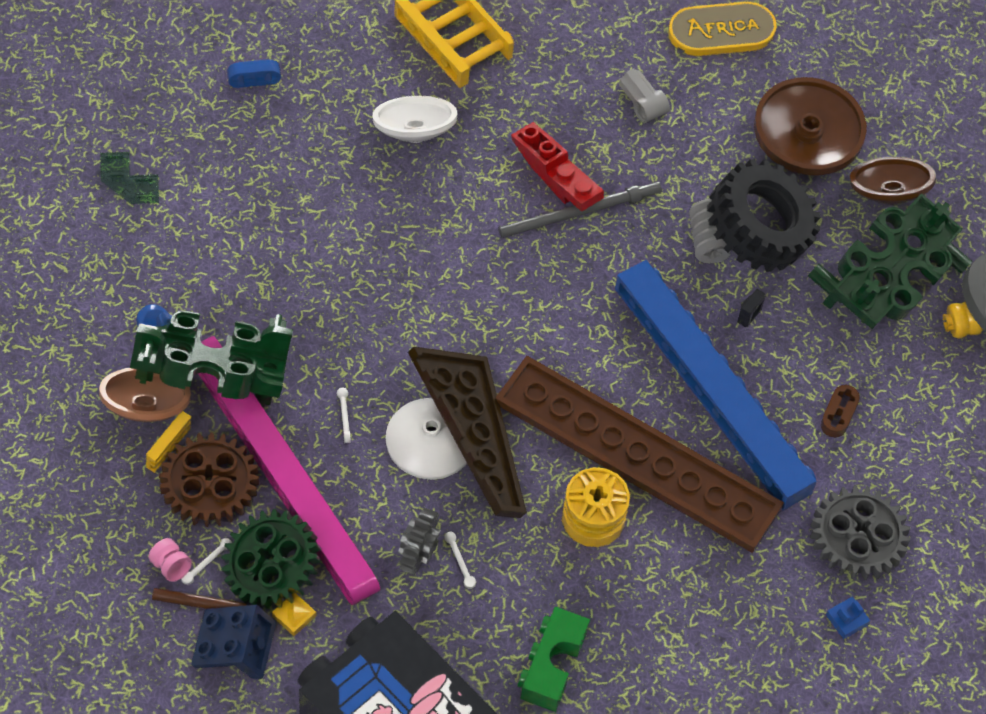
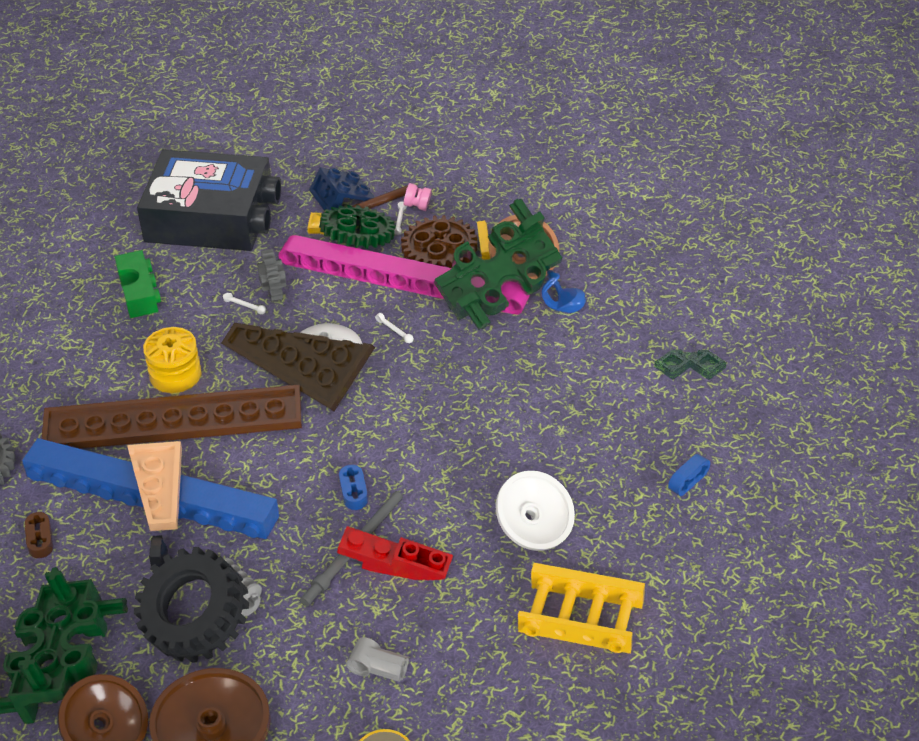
camera: 150 degrees right, 15 degrees down
none -> light nougat wing [127,441,182,531]
none -> blue beam [339,465,368,510]

